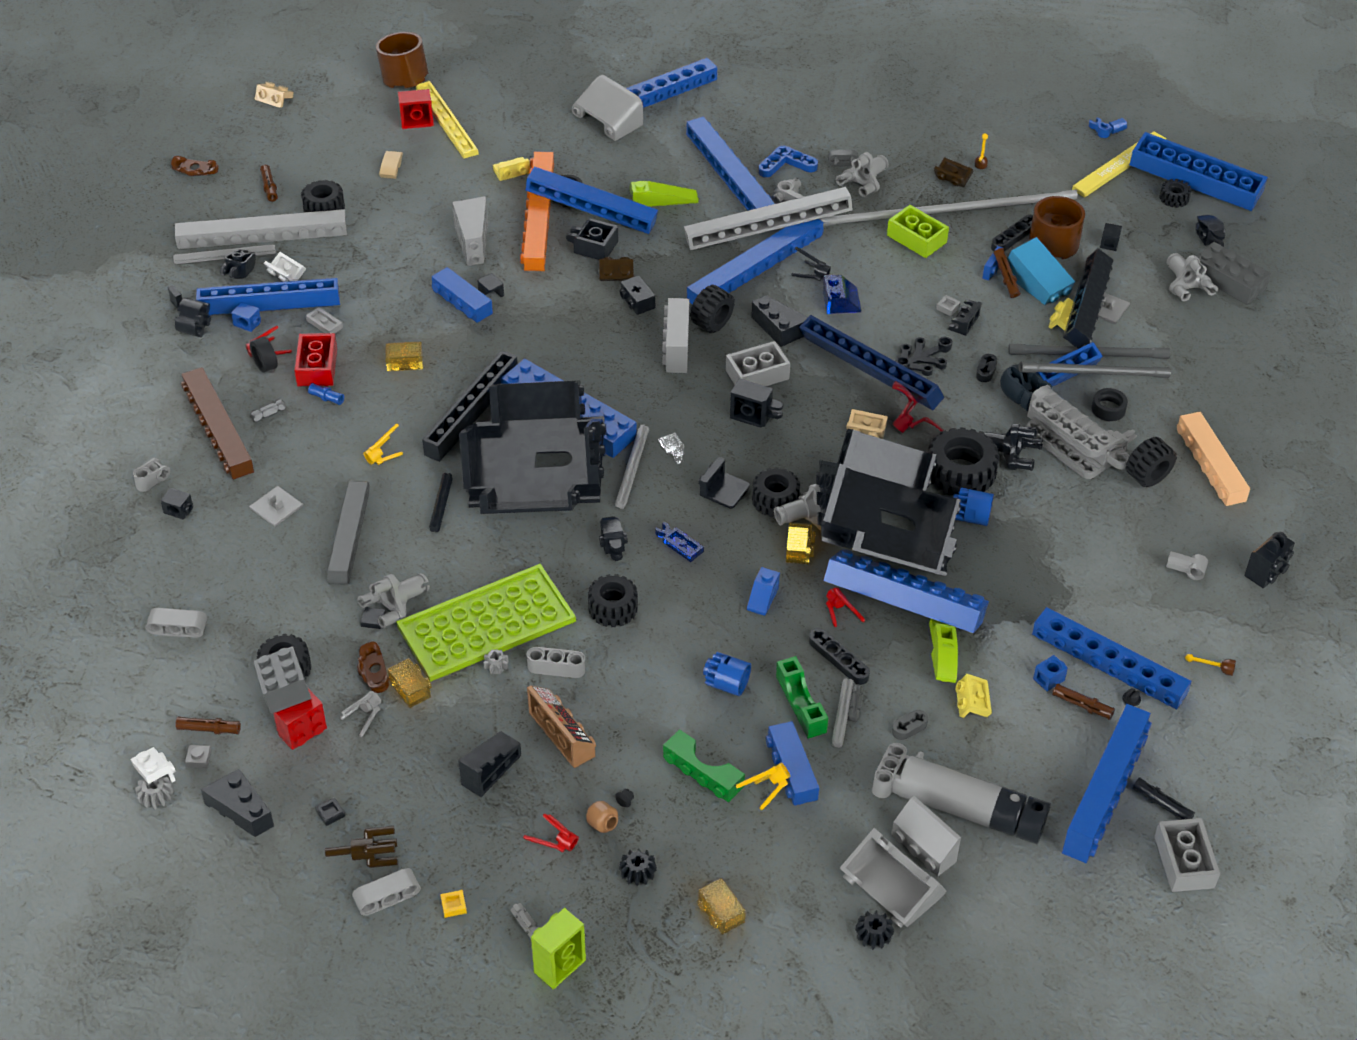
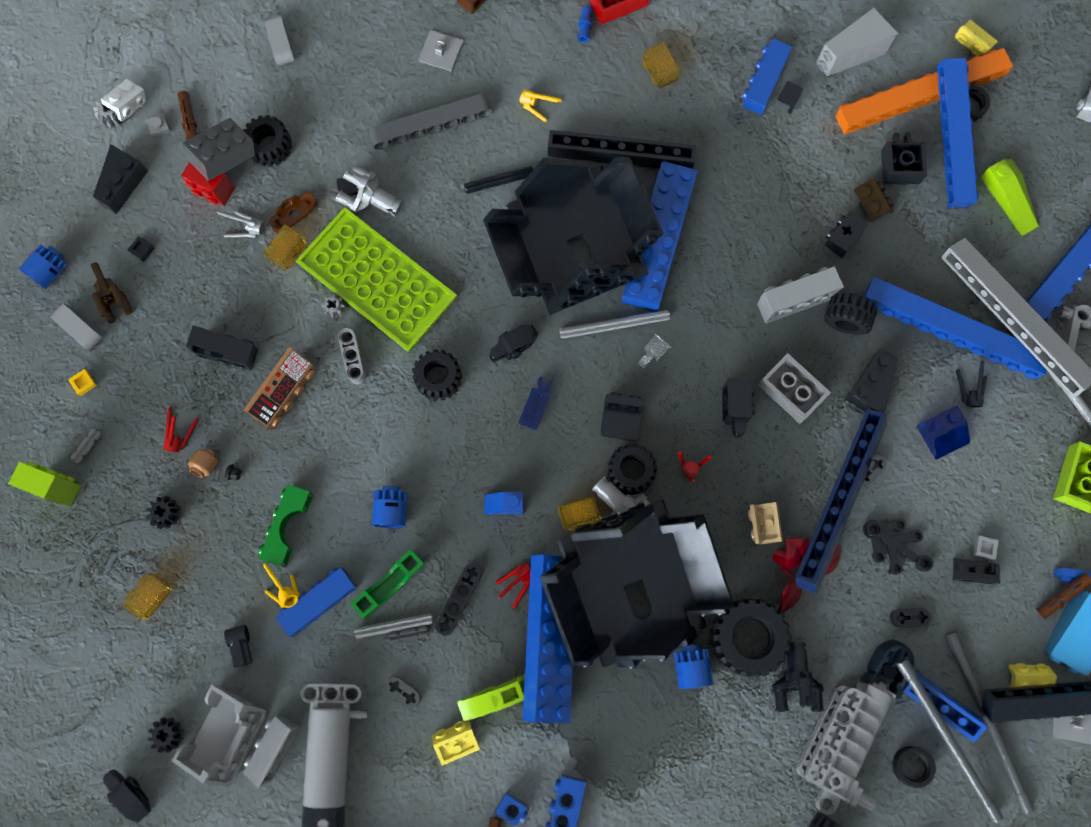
camera: 70 degrees right, 30 degrees up
none -> blue gear [18,244,67,289]
none -> black hinge [102,769,151,823]
none -> black piece [224,625,252,668]
none -> red plant [678,451,712,483]

